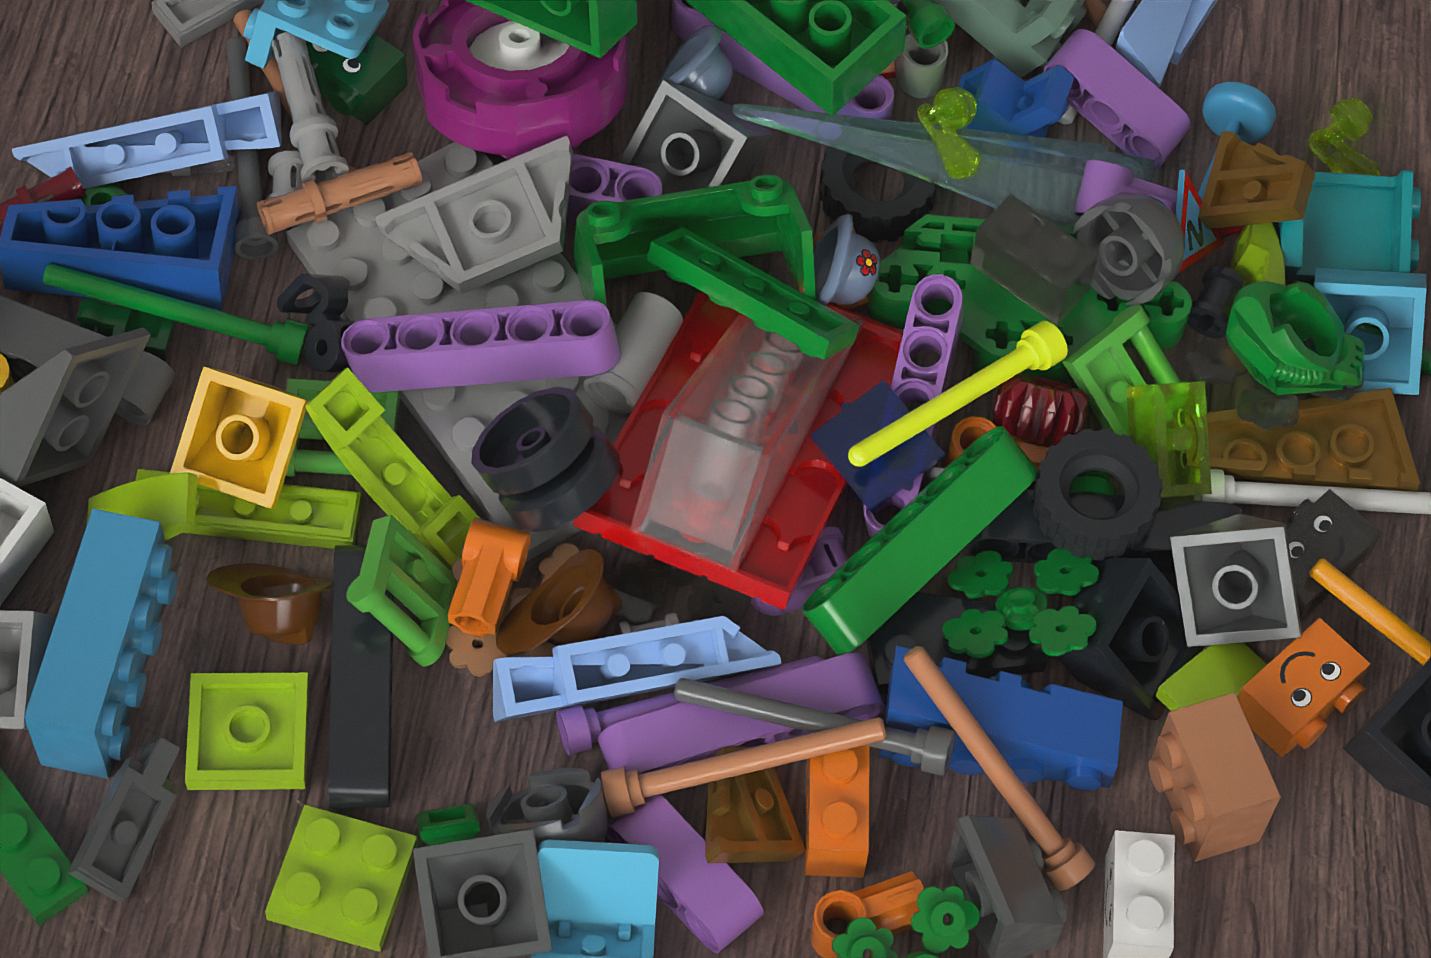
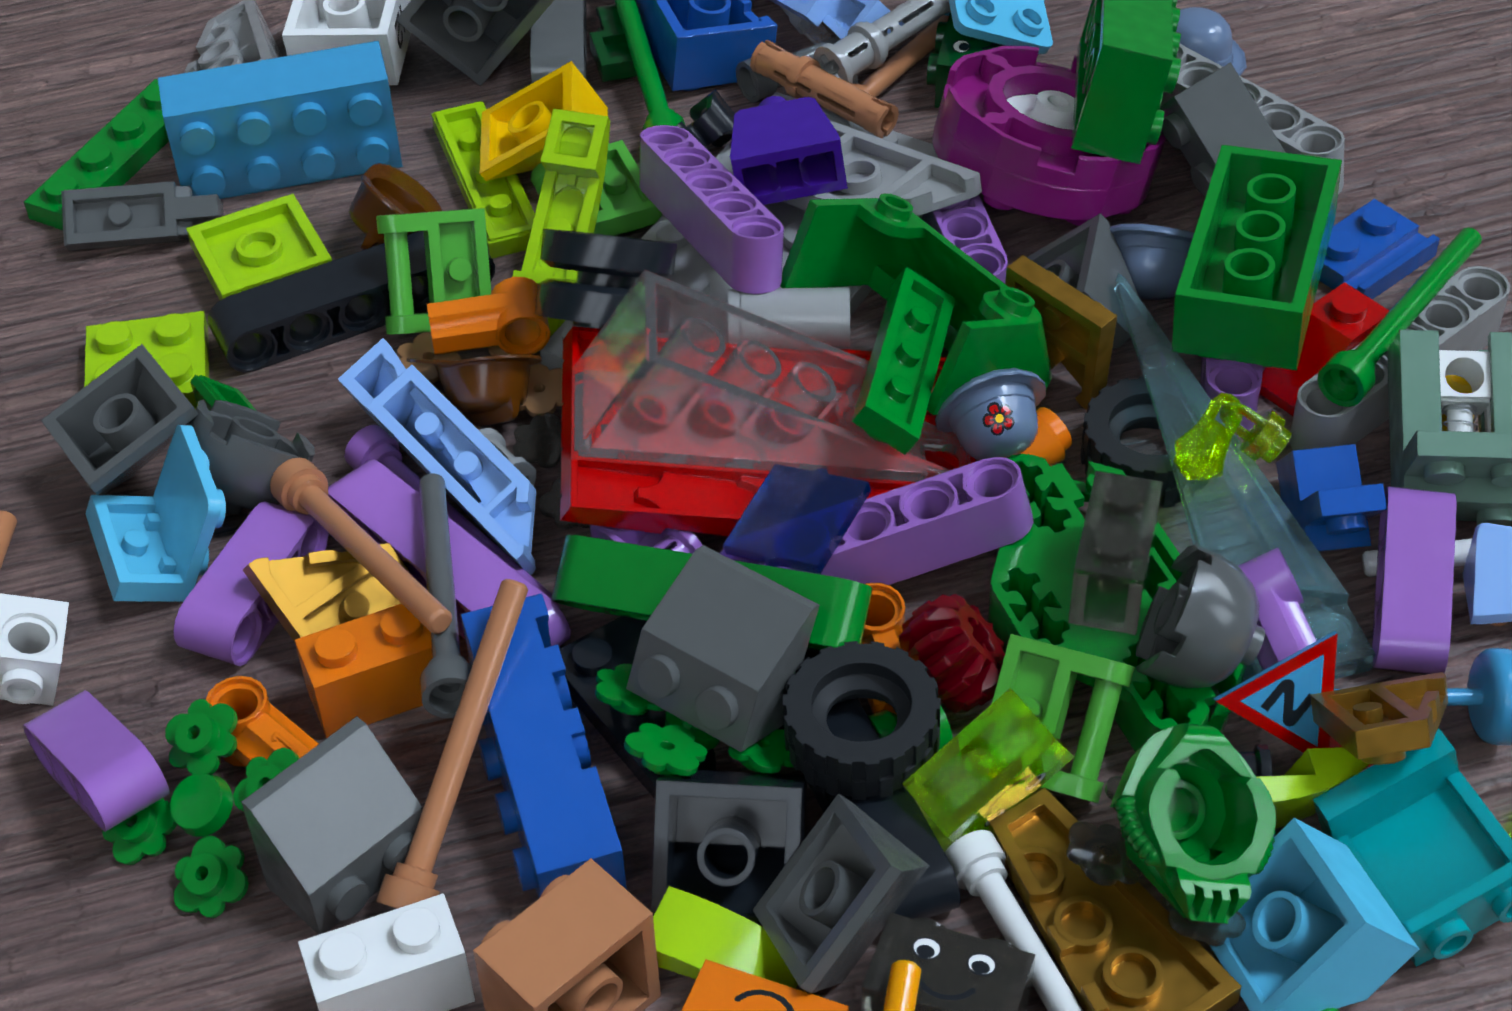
camera: 70 degrees right, 15 degrees down
lime slope [87,472,197,541] -> none
neon yellow piece [848,321,1068,467] -> none
none -> dark grey slope [626,545,820,752]
none -> dark purple torso [730,96,848,205]
none -> pearl gold wing [1005,255,1117,410]

